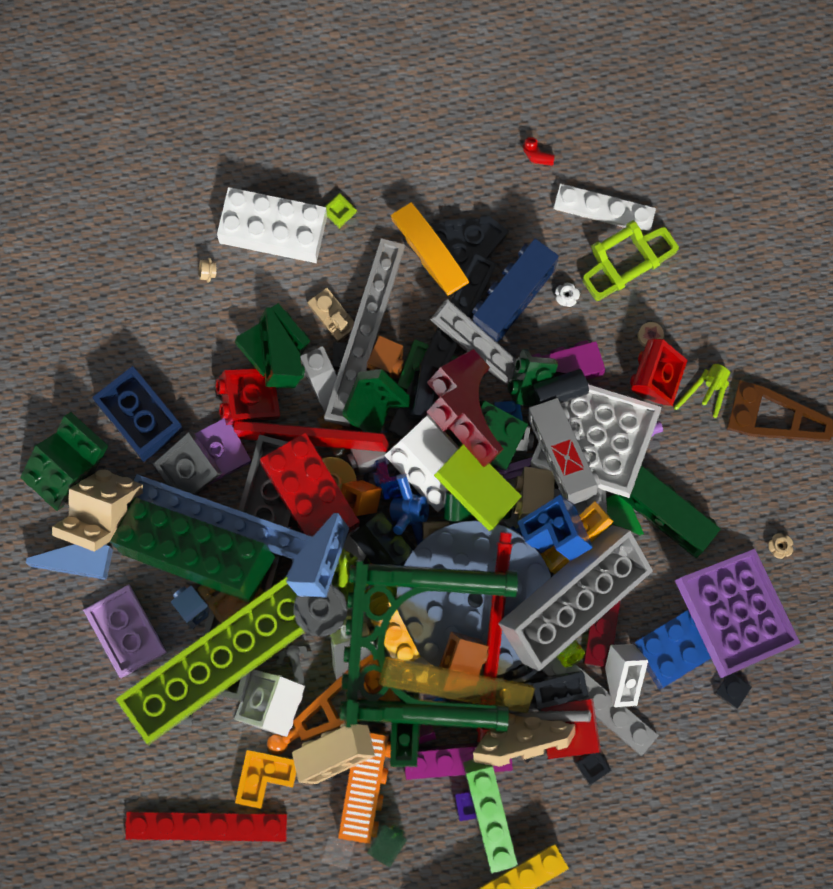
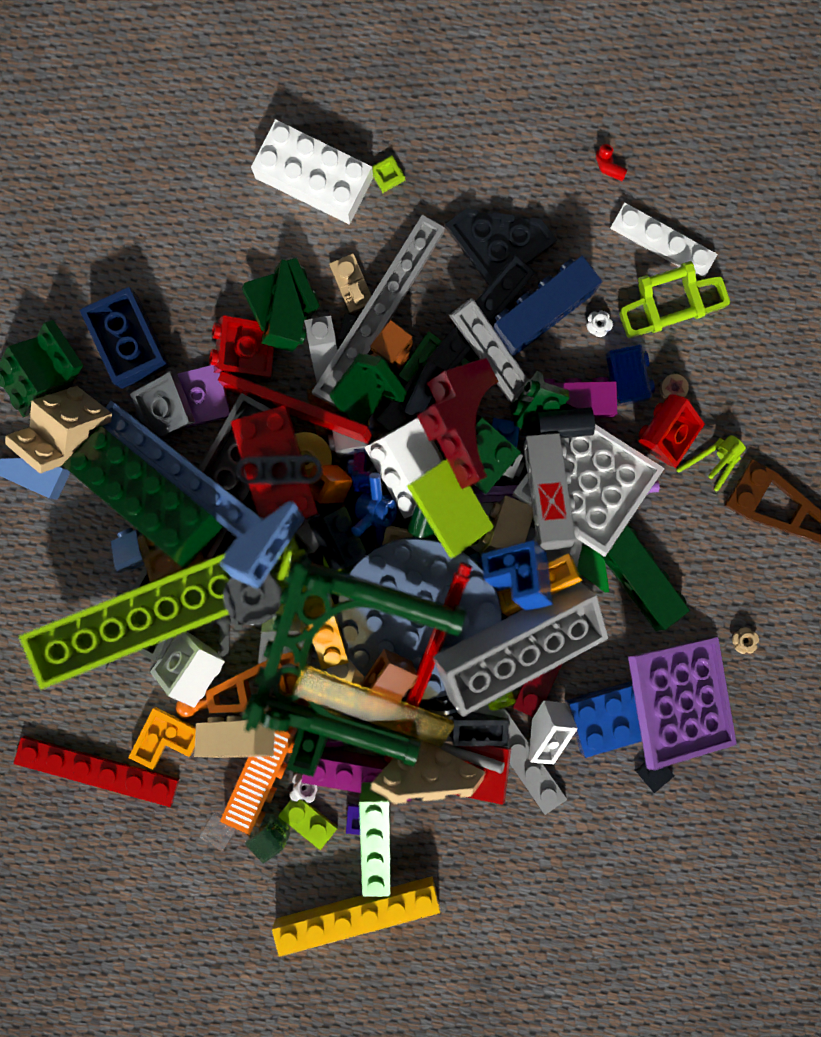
camera: 15 degrees right, 10 degrees up
lavender tile [83,584,167,678] -> none
tan plate [199,258,216,283] -> none
light orange slope [391,202,469,296] -> none
black tile [574,752,612,786] -> none
none -> black beam [236,456,323,485]
none -> lime plate [278,799,338,850]
none -> white plate [290,773,317,803]
none -> clear blue brick [606,344,655,406]

